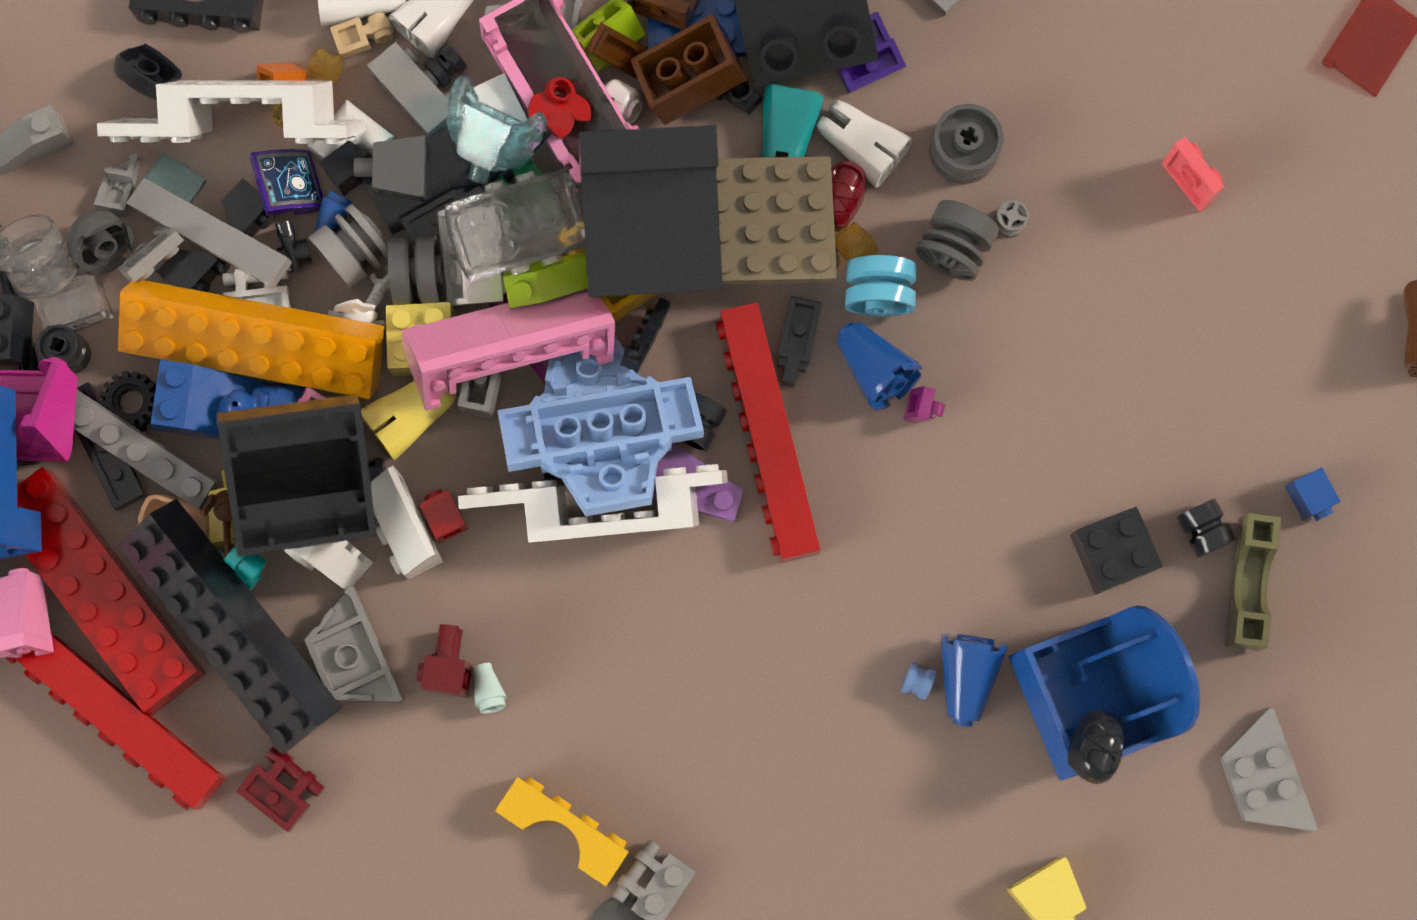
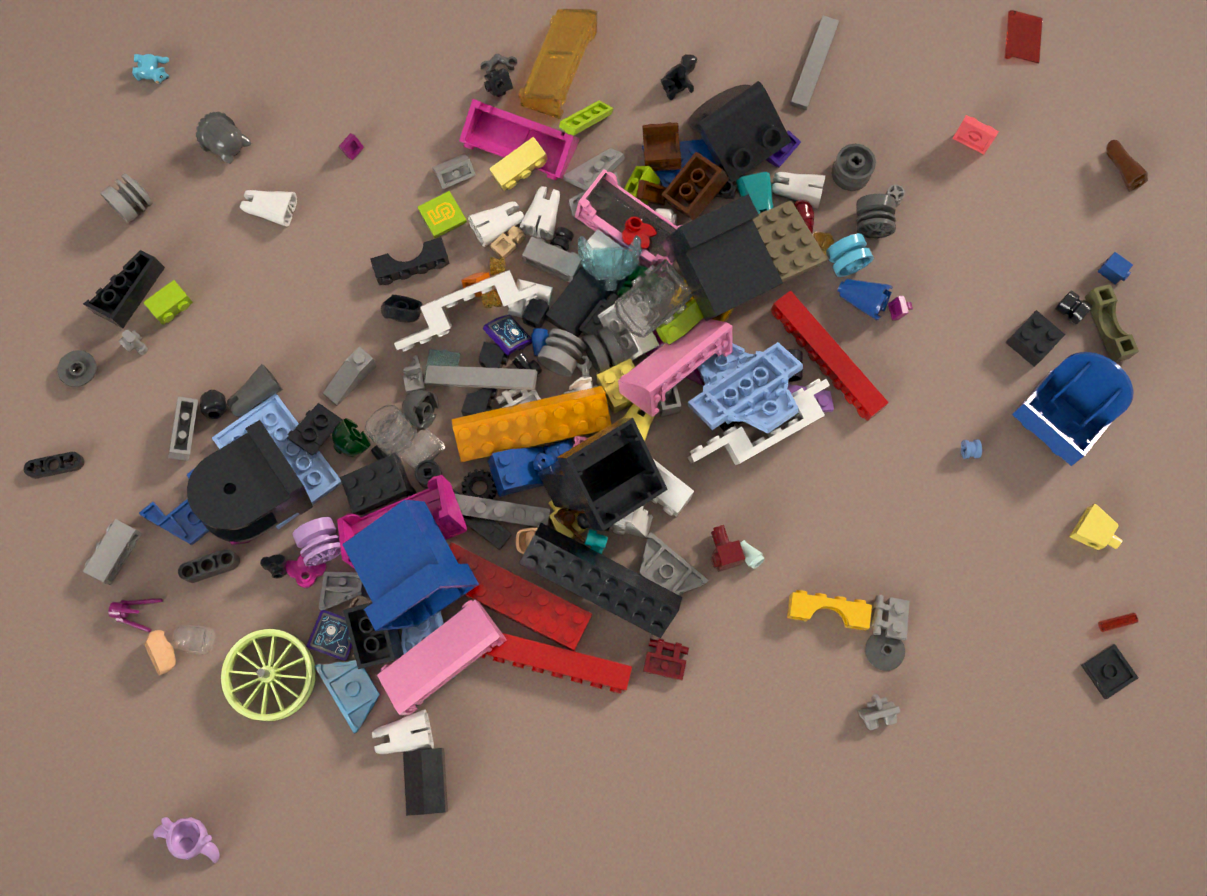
camera: 30 degrees left, 5 degrees down
light grey wing [118,225,184,282] -> none
dark grey torso [354,136,427,202] -> none
red brick [419,489,469,543] -> none
black hinge [620,297,671,373] -> none
black hinge [777,296,822,388] -> none
blue cone [941,634,1007,726] -> none
black piece [1068,710,1124,784] -> none
light grey wing [1219,707,1318,831] -> none

